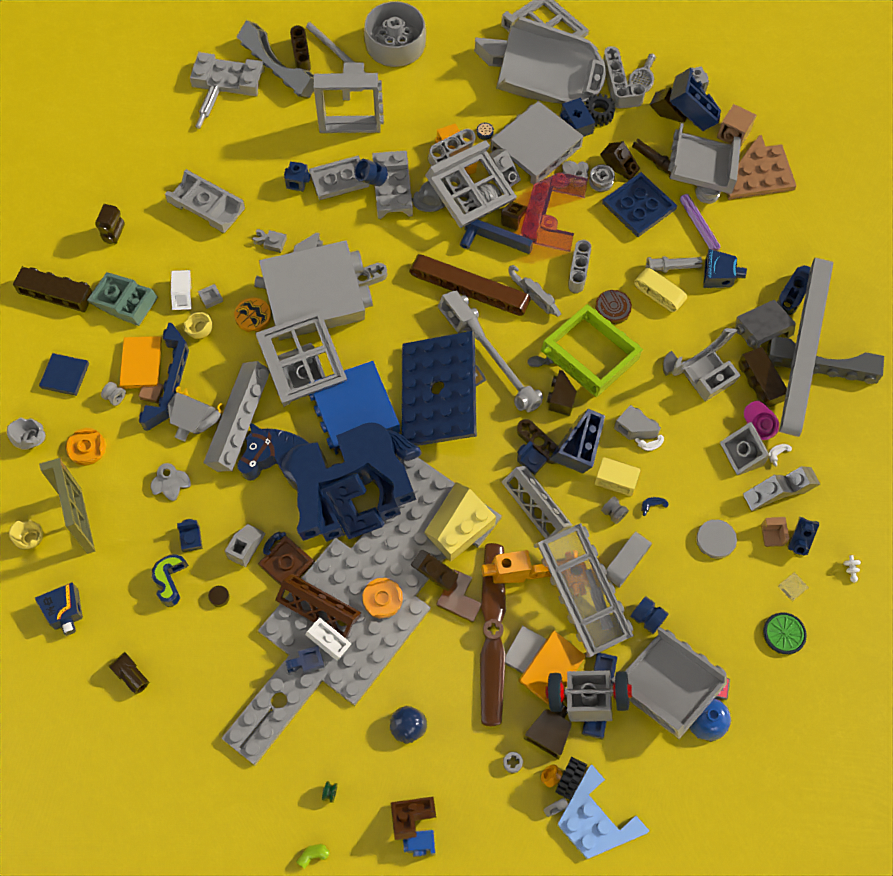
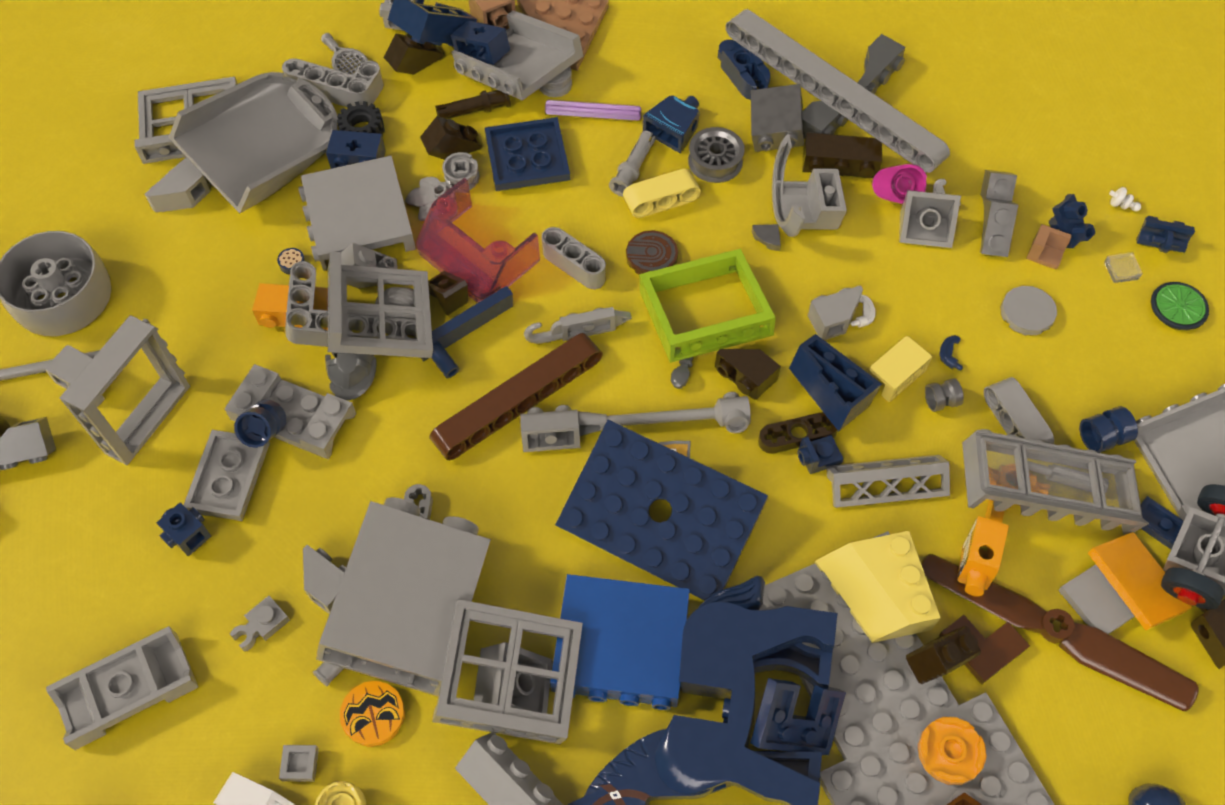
camera: 60 degrees left, 5 degrees down
none -> dark blue brick [451,20,510,65]
none -> flat silver wheel [688,127,744,183]
none -> dark blue hips [1136,216,1195,253]

